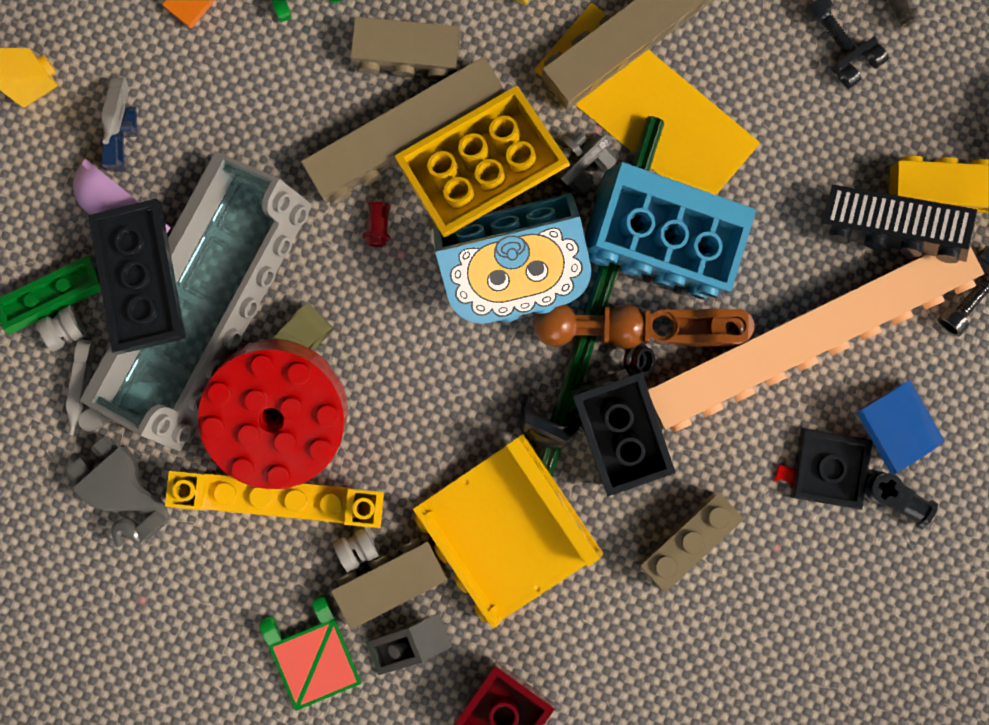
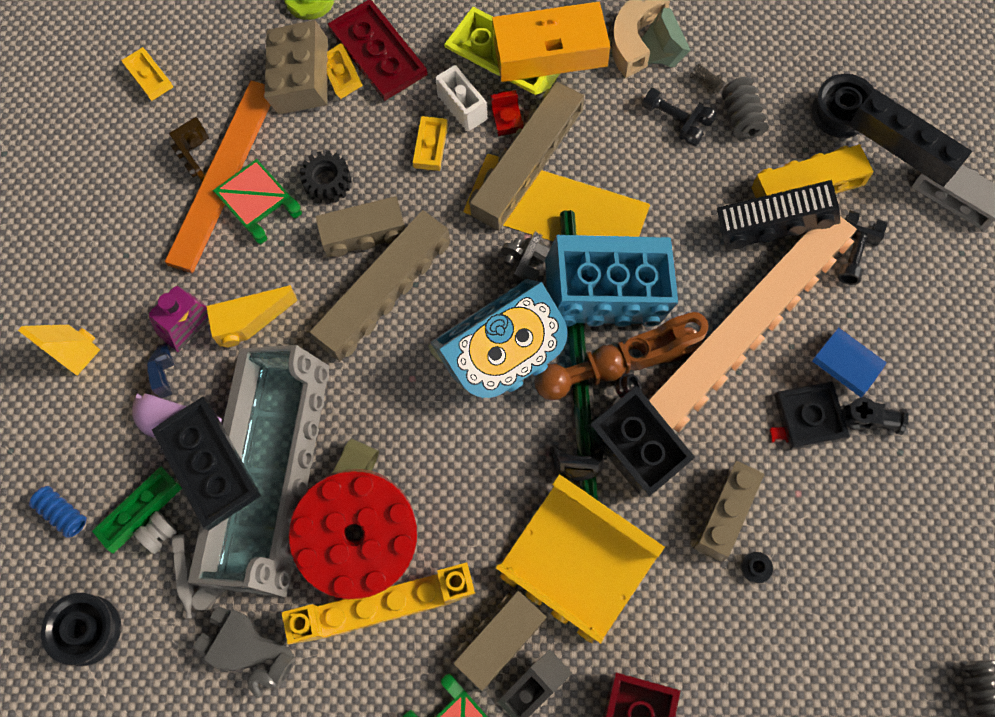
camera: 20 degrees left, 15 degrees down
light grey piece [102,78,128,144] -> none
light grey wheel [333,527,381,573] -> none
dark red pin [362,201,391,248] -> none
yellow slope [395,86,570,238] -> none
none -> magenta torso [148,285,209,352]
none -> yellow slope [206,285,298,347]
none -> dark grey piece [721,77,769,139]
none -> black plate [741,552,773,584]

